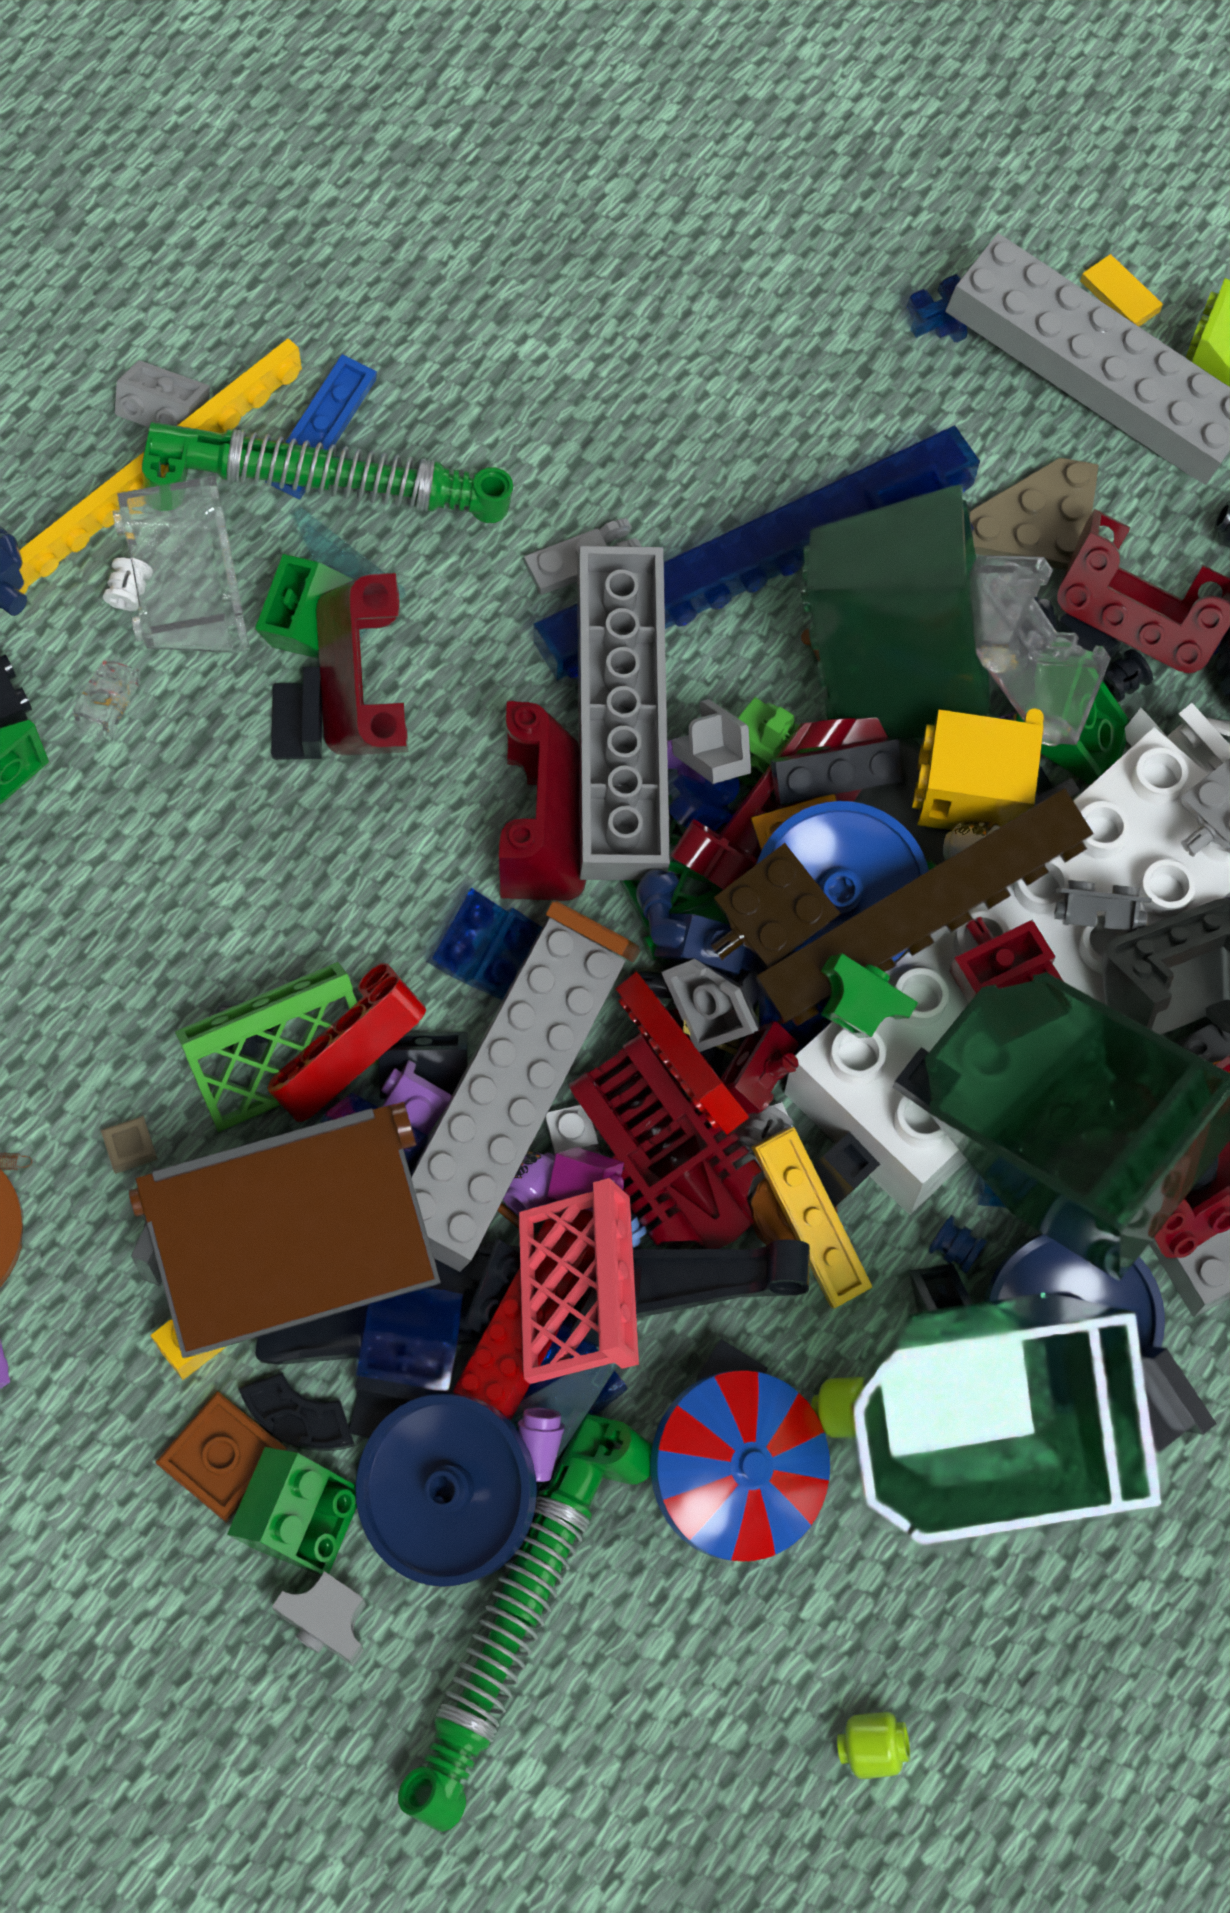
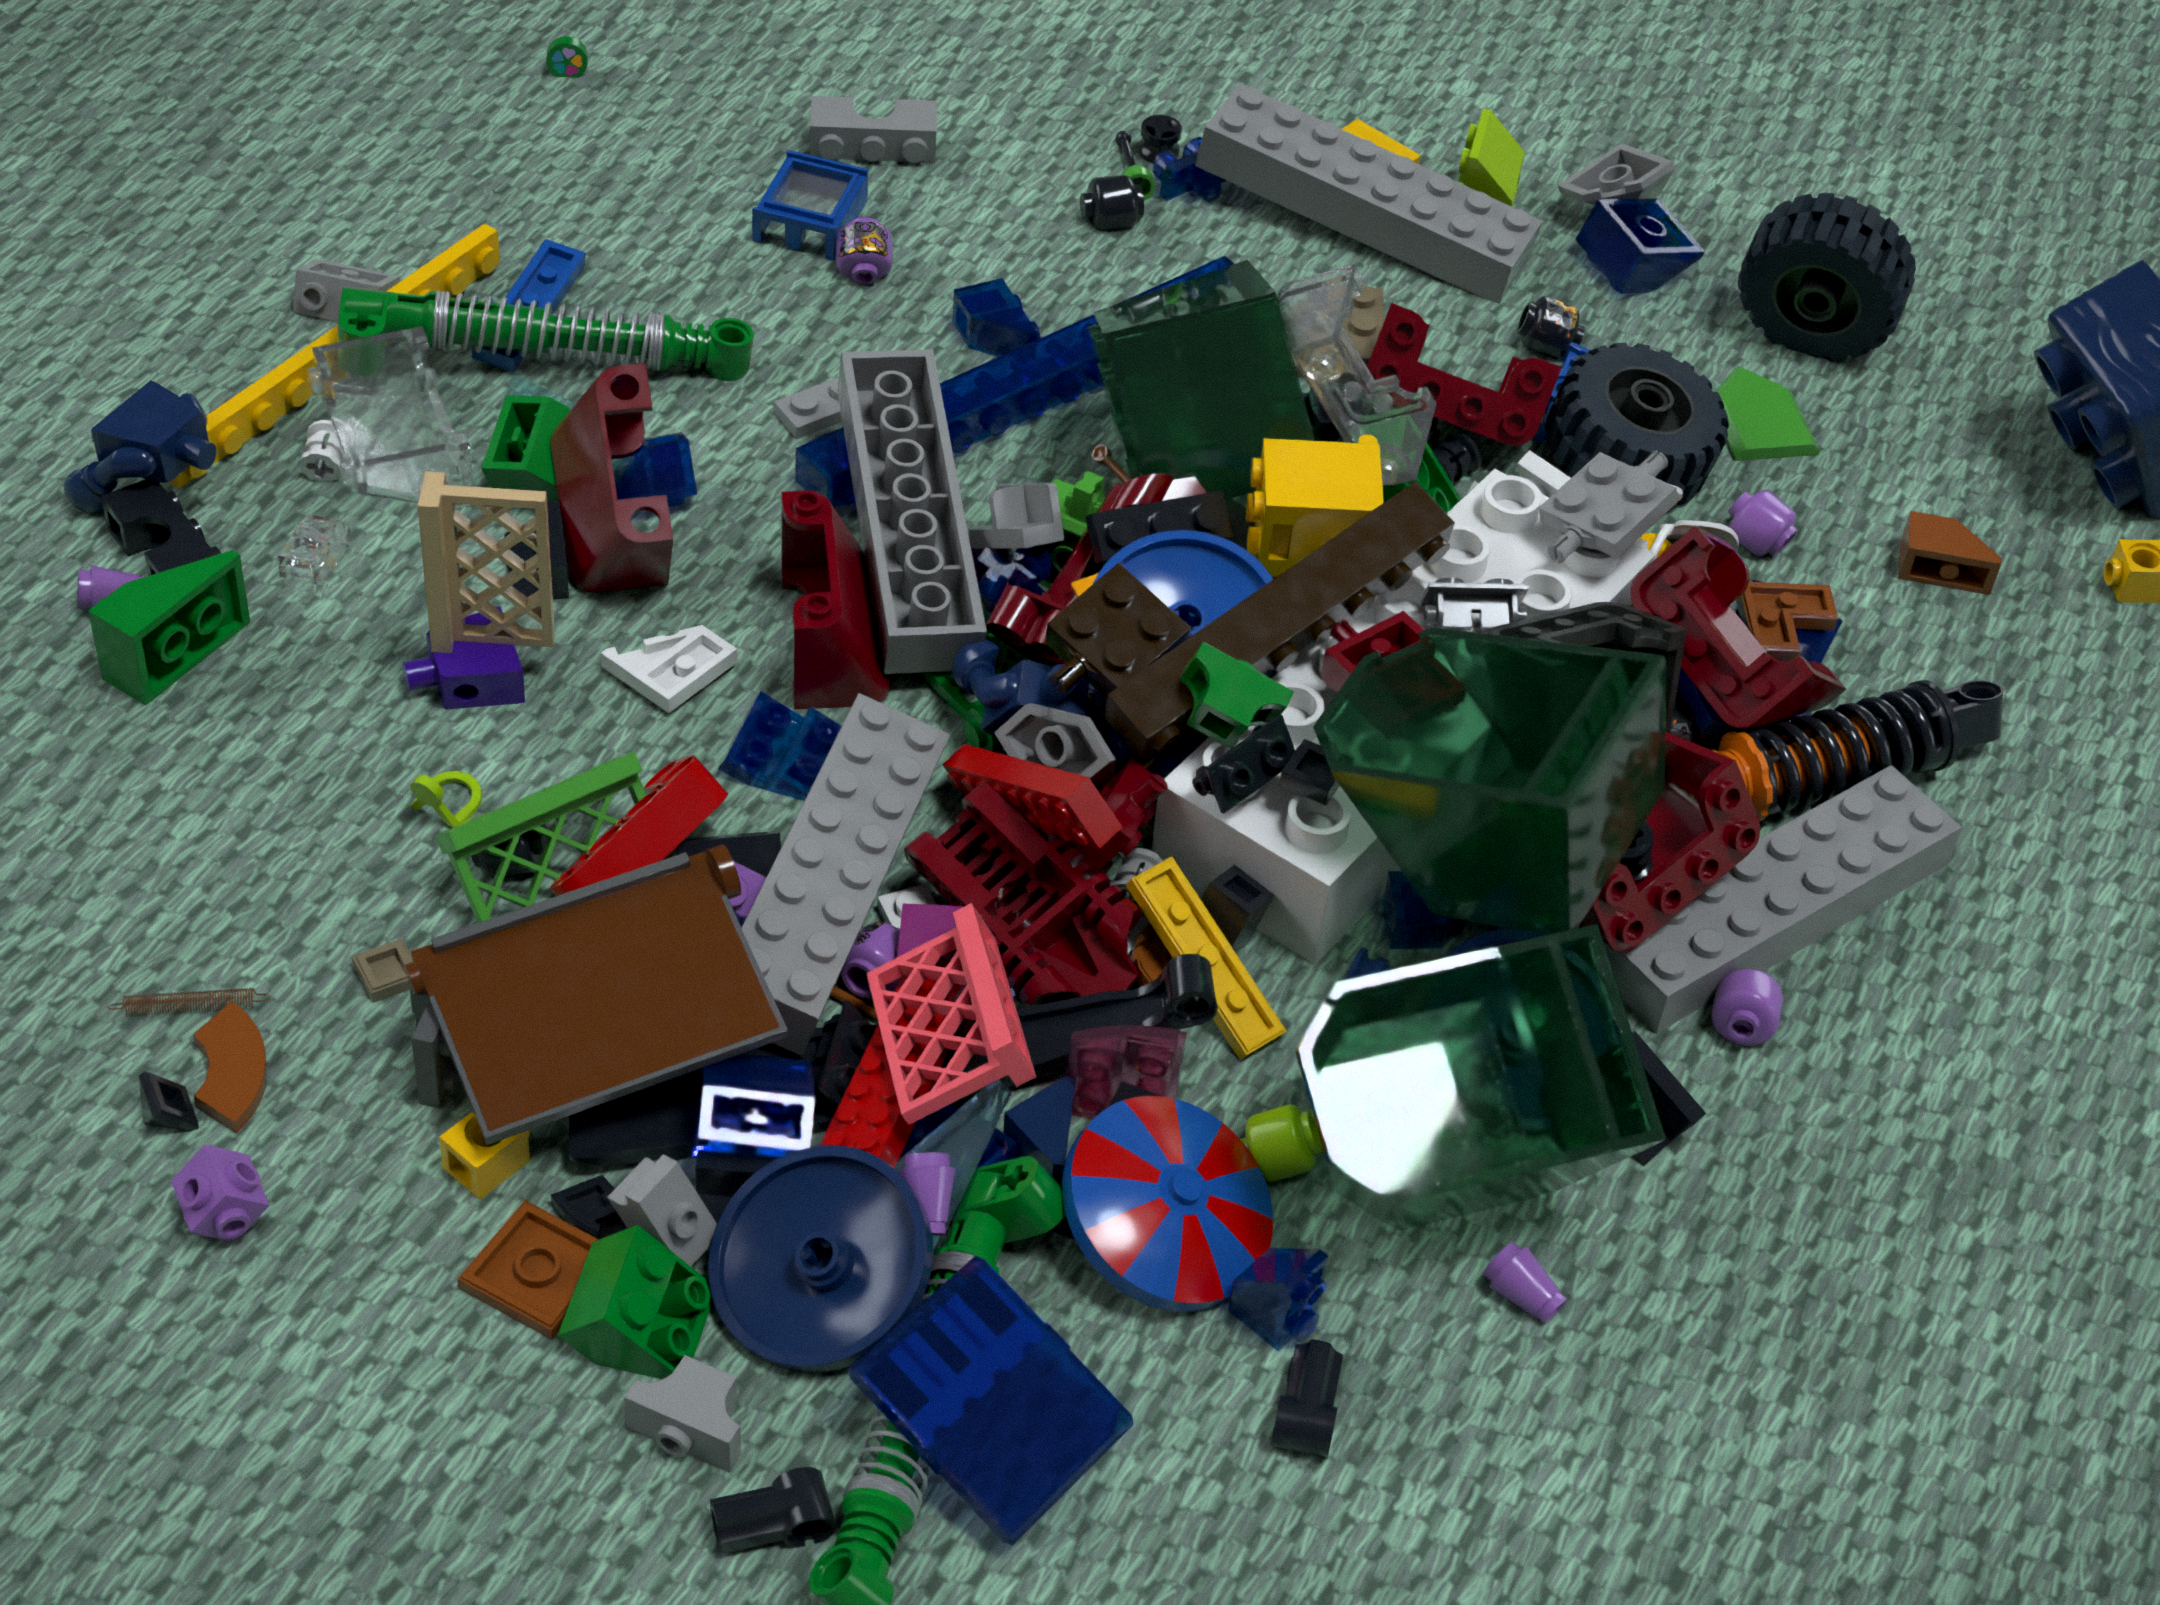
camera: 10 degrees left, 20 degrees down
dark orange tile [545,901,641,963] -> none
lime head [837,1711,910,1779] -> none
none -> dark purple torso [402,606,525,710]
none -> lime piece [409,771,483,827]
none -> tan fence [417,471,555,653]
none -> green tile [546,36,588,77]
none -> white wing [601,625,737,713]
none -> light grey brick [607,1154,717,1267]
none -> clear blue slope [613,432,698,507]
none -> black piece [710,1467,837,1554]
none -> blue window [752,150,868,261]
none -> light grey arch [810,96,937,163]
none -> medium lavender head [836,217,893,285]
none -> clear blue piece [848,1256,1134,1546]
none -> clear blue slope [952,278,1041,366]
none -> dark blue slope [1002,1076,1076,1187]
none -> clear pink slope [1067,1025,1187,1116]
none -> black head [1080,175,1144,231]
none -> hinge [1115,130,1155,200]
none -> black wheel [1139,115,1182,165]
none -> black hinge [1192,715,1295,814]
none -> clear blue slope [1228,1248,1329,1352]
none -> black piece [1270,1339,1343,1458]
none -> medium lavender cone [1483,1241,1568,1324]

